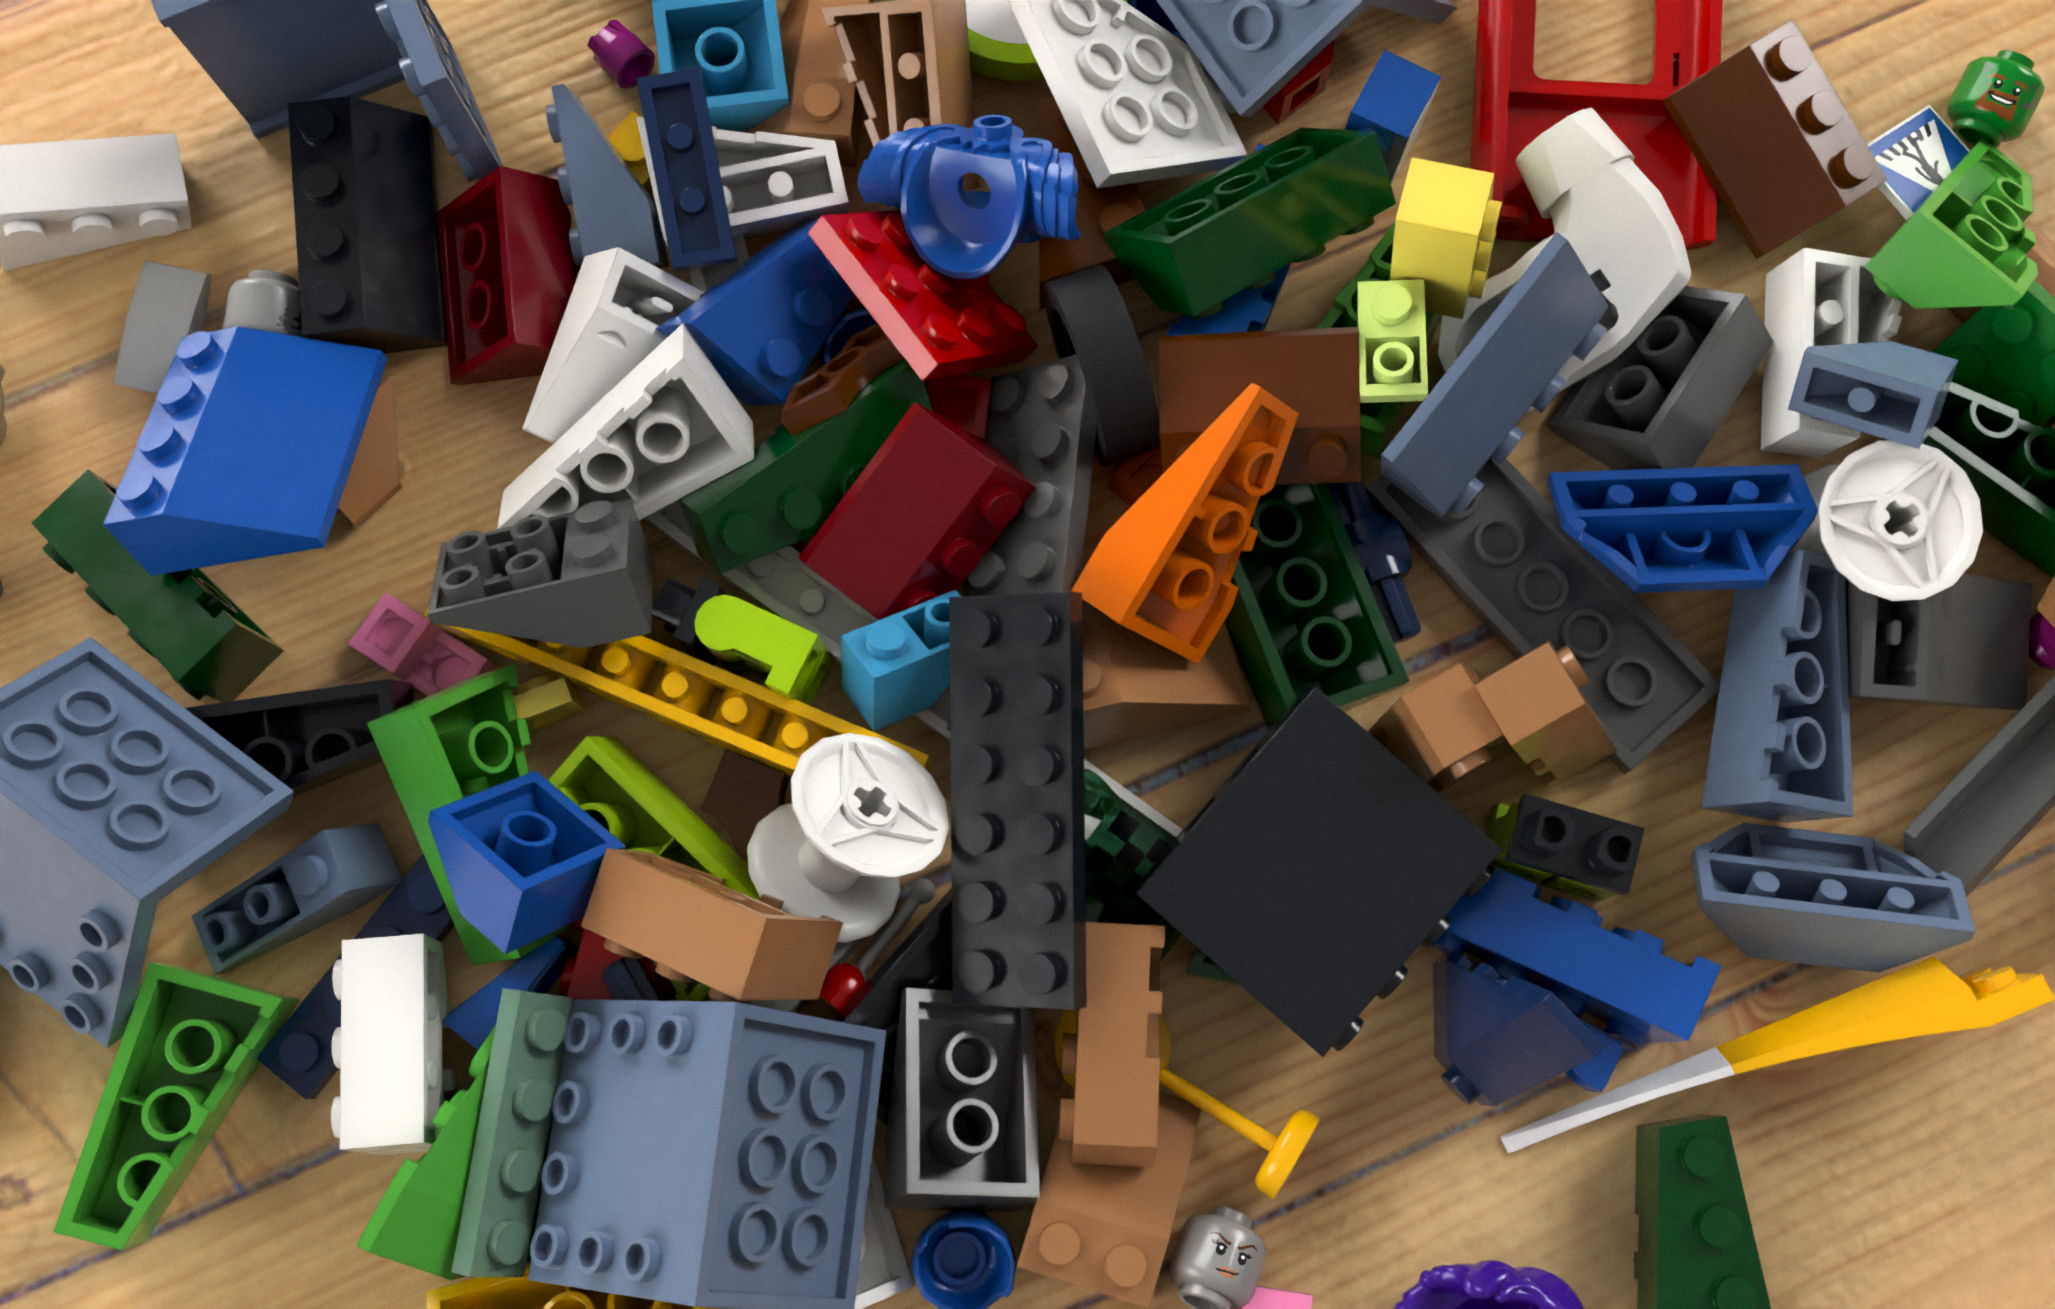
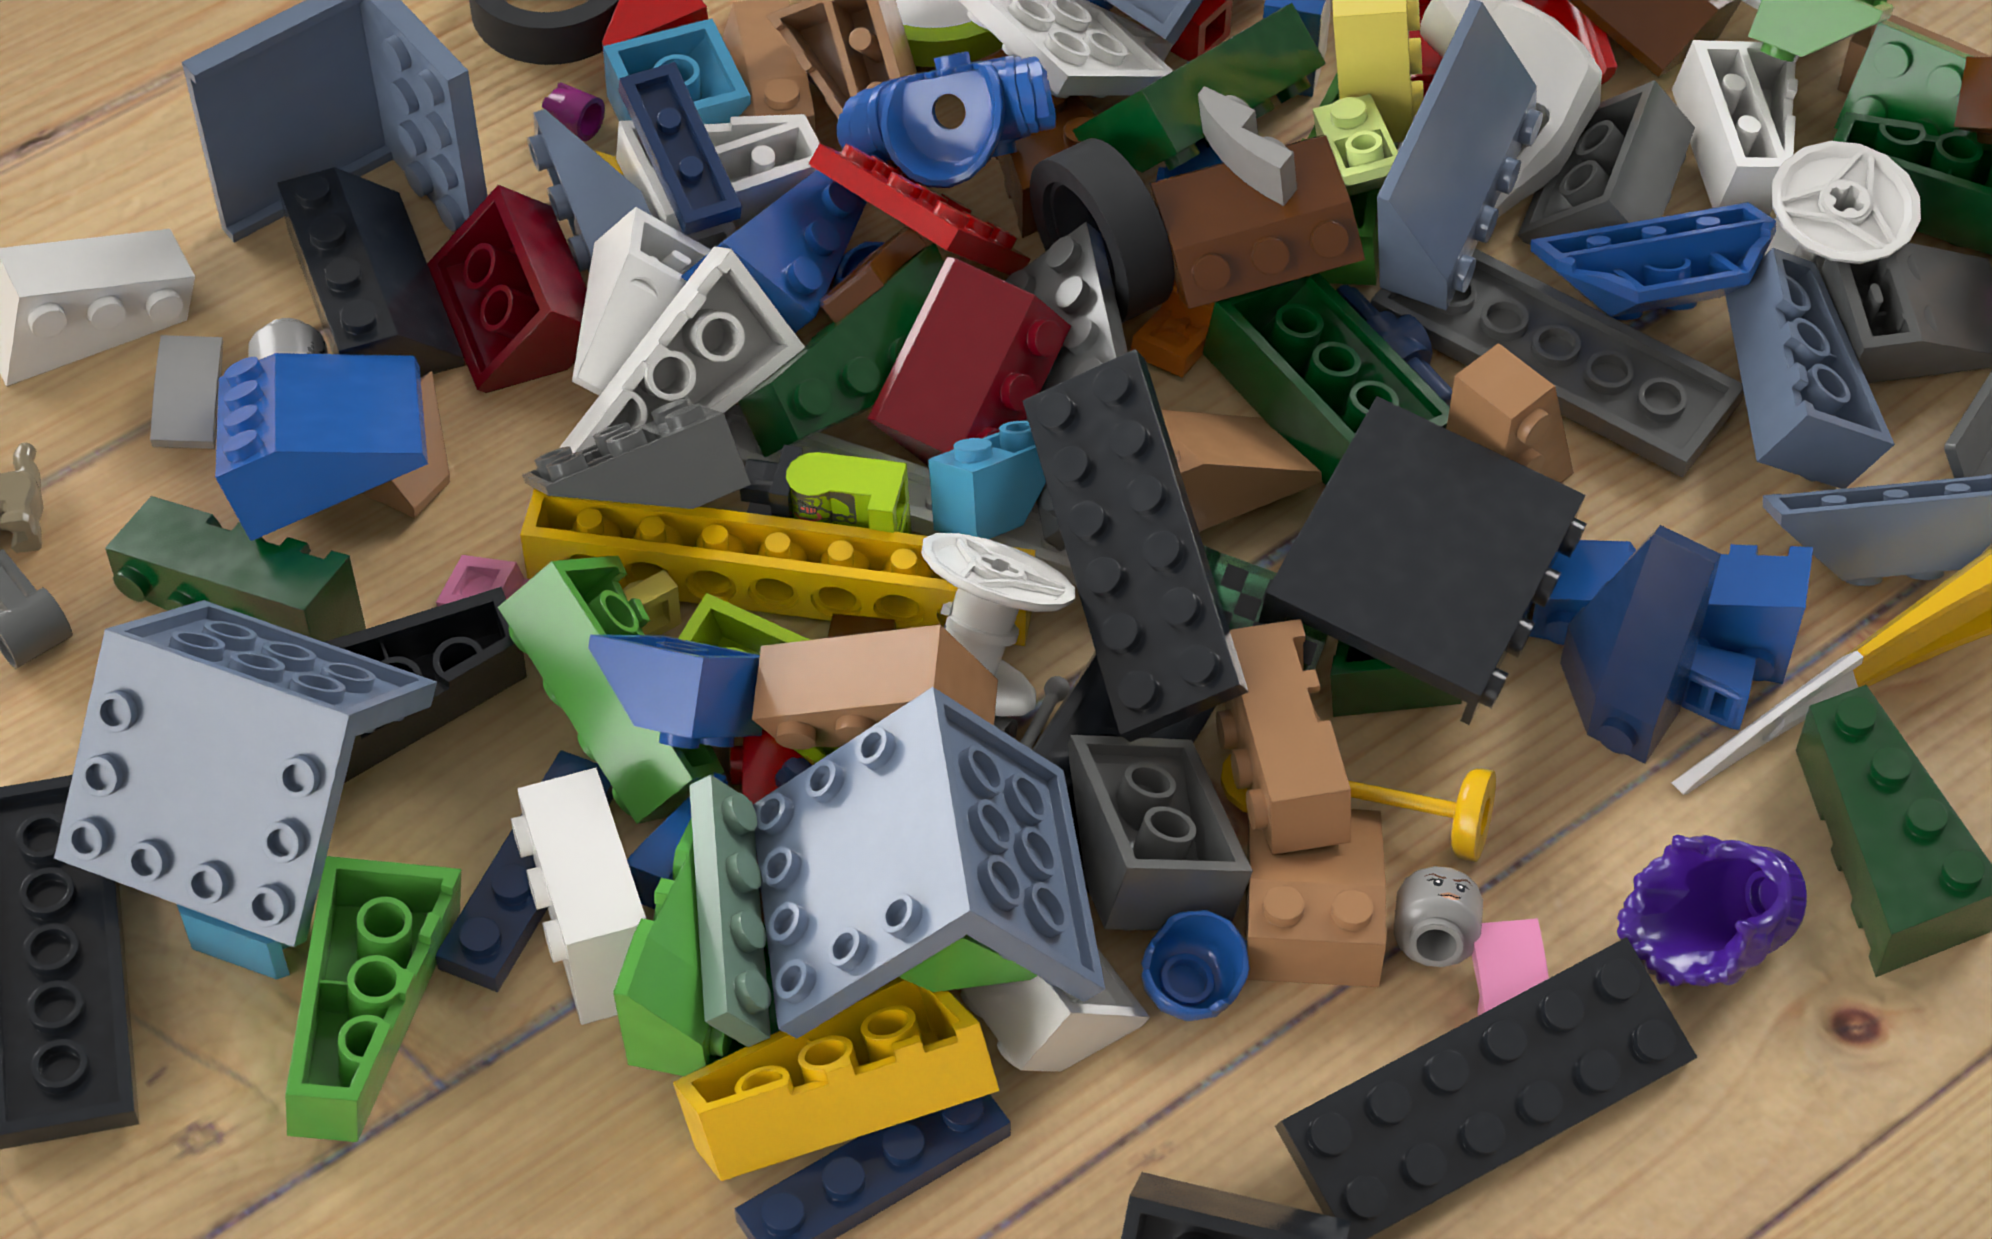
camera: 15 degrees left, 25 degrees down
sand blue slope [192,823,403,975] -> none
orange wedge [1071,383,1299,664] -> none
medium nougat wedge [1474,640,1618,789] -> none
black hips [1486,793,1645,902] -> none
sand blue slope [1788,341,1959,449] -> none
none -> light grey slope [1198,86,1297,206]

